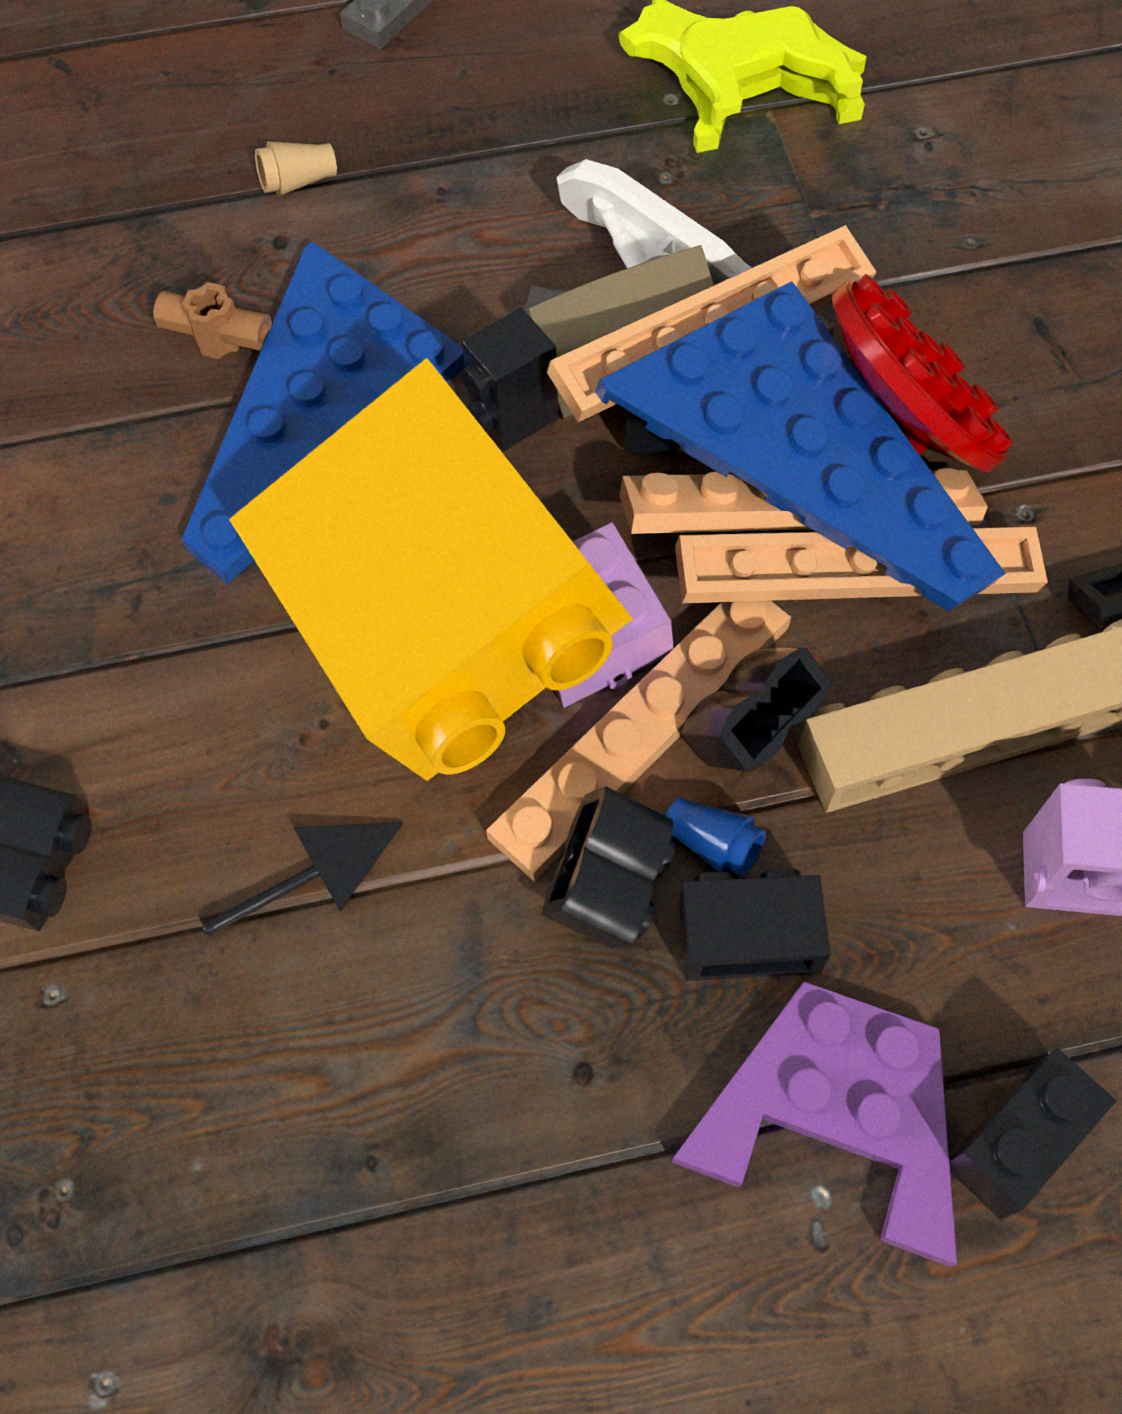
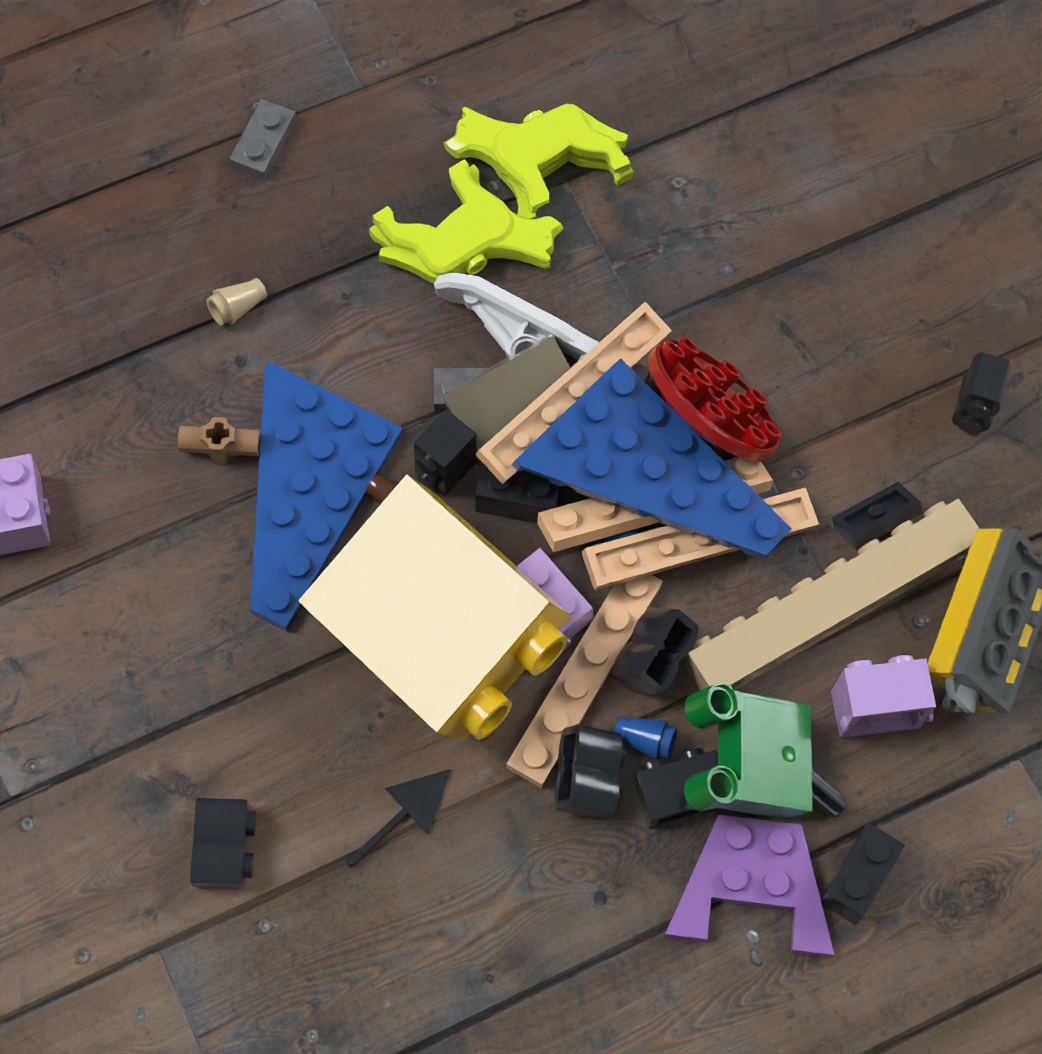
camera: 20 degrees left, 5 degrees up
none -> neon yellow animal [369,159,563,284]
none -> black piece [475,462,561,523]
none -> piece [684,683,847,819]

